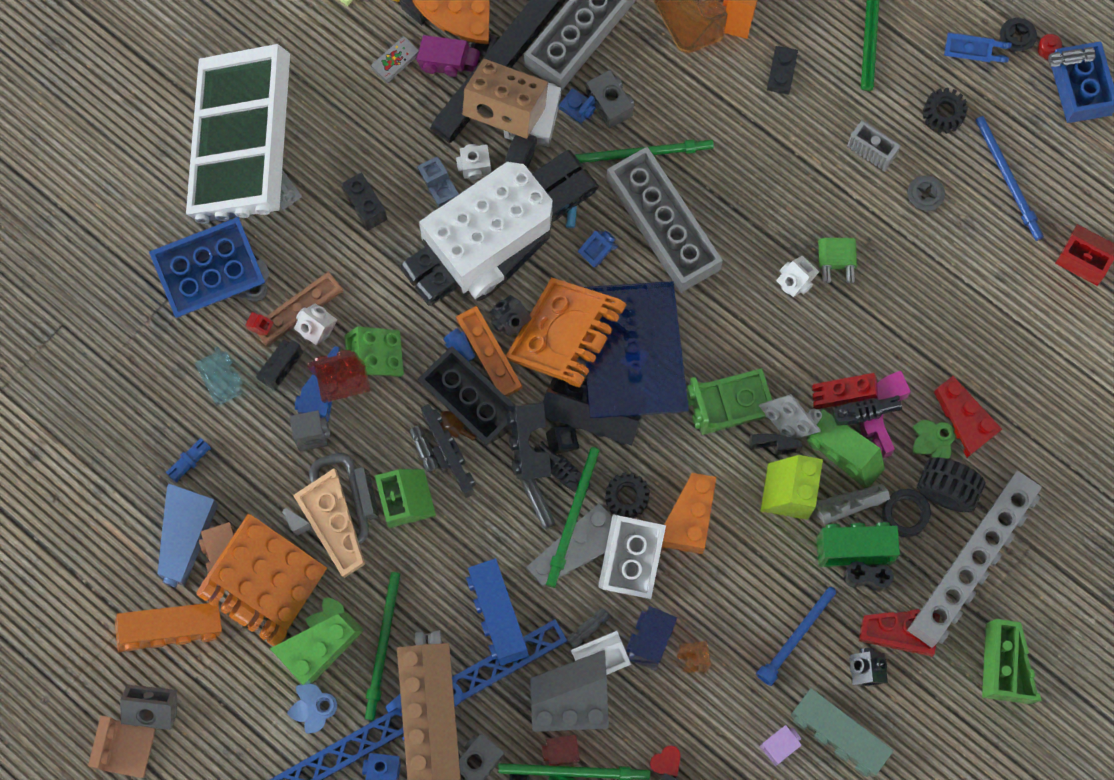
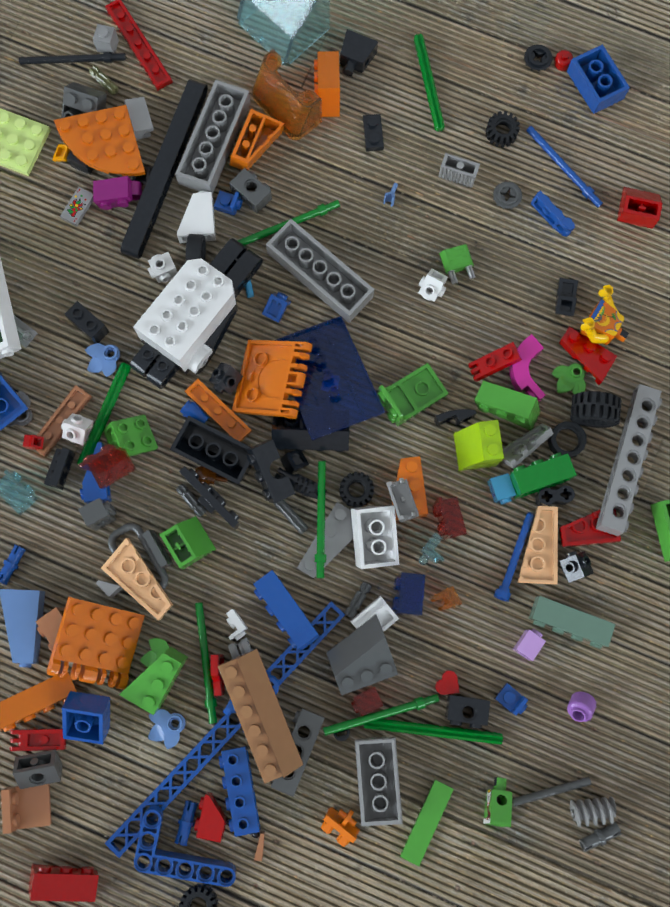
camera: 20 degrees left, 5 degrees up
sand blue slope [417,156,459,208] -> none
medium nougat piece [462,58,548,139] -> none
light grey hinge [759,394,822,439] -> none
black hinge [833,395,902,426] -> none
blue hinge [944,32,1012,63] -> none
dark grey axle [1048,47,1095,67] -> none
none -> red hinge [10,728,66,751]
none -> blue brick [62,691,110,745]
none -> green axle [77,362,131,468]
none -> medium blue plate [85,343,120,377]
none -> red tile [211,654,225,696]
none -> white bracket [226,609,248,641]
none -> orange wedge [230,109,285,171]
none -> medium blue hand [383,183,398,207]
none -> light grey hinge [386,478,419,523]
none -> clear light blue piece [419,532,444,565]
none -> clear red bracket [432,497,467,540]
none -> dark azure brick [487,473,516,505]
none -> light nougat wing [517,506,558,585]
none -> blue hinge [531,190,575,237]
none -> black slope [555,278,579,317]
none -> torso [580,285,629,345]

